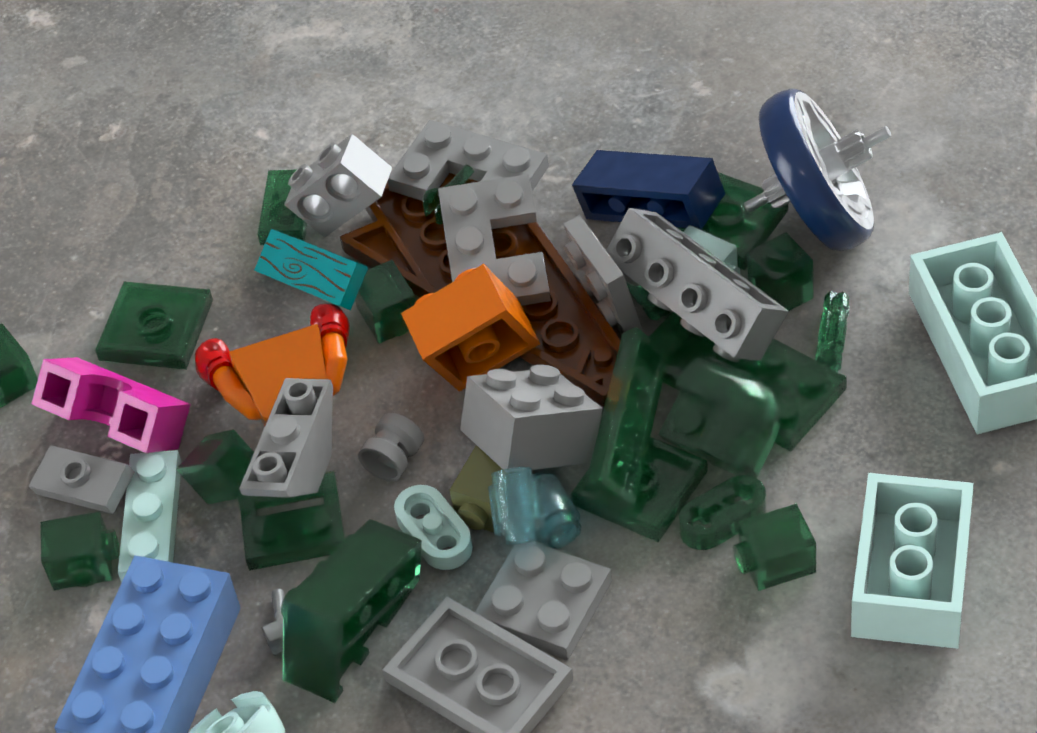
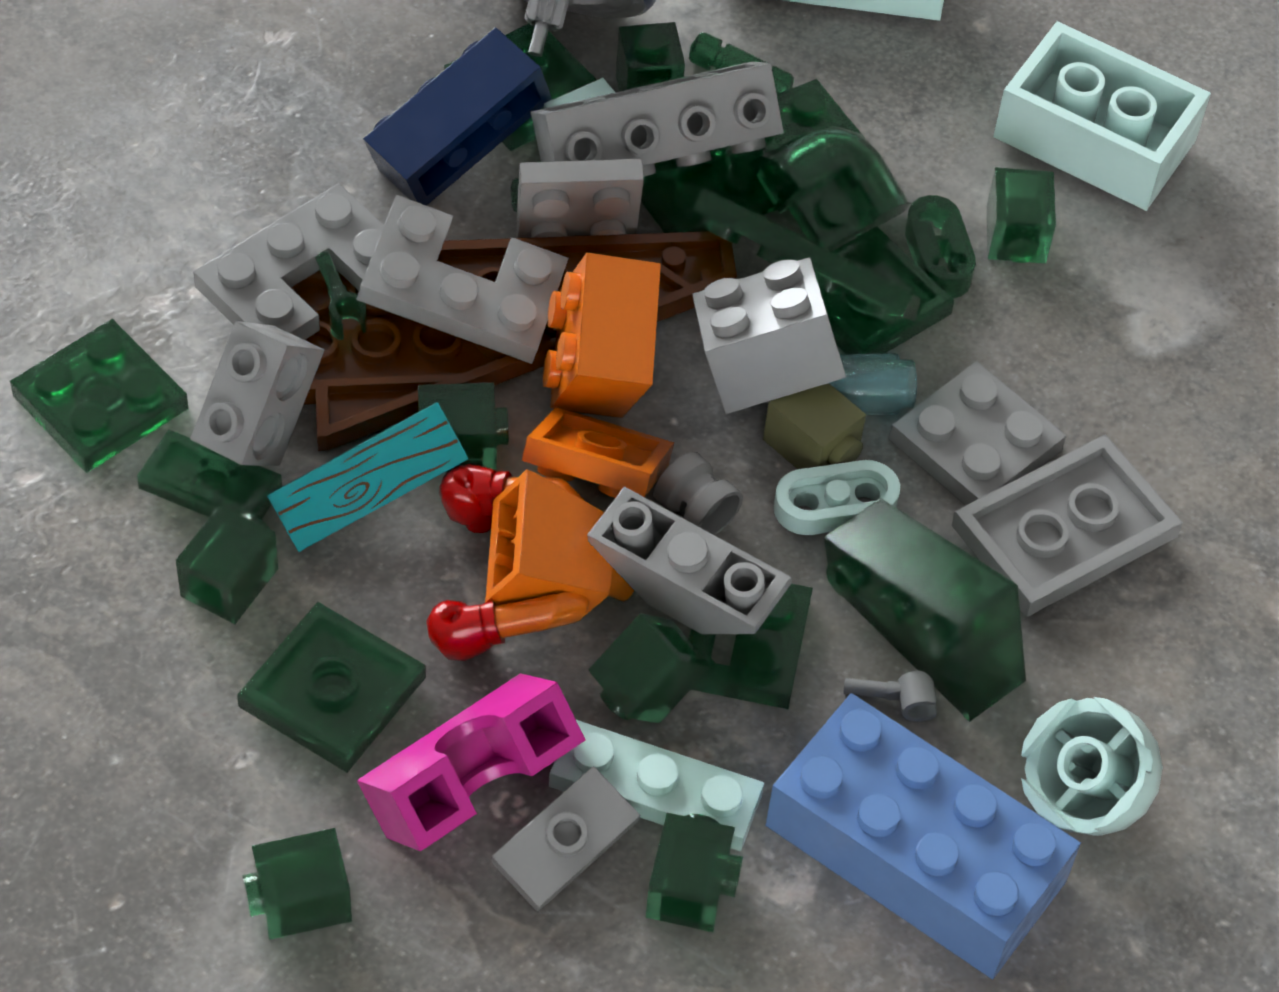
camera: 80 degrees left, 5 degrees up
clear light blue brick [488,467,545,545] -> none
none -> clear green plate [10,318,189,473]
none -> clear green brick [175,504,279,624]
none -> orange plate [521,407,675,498]

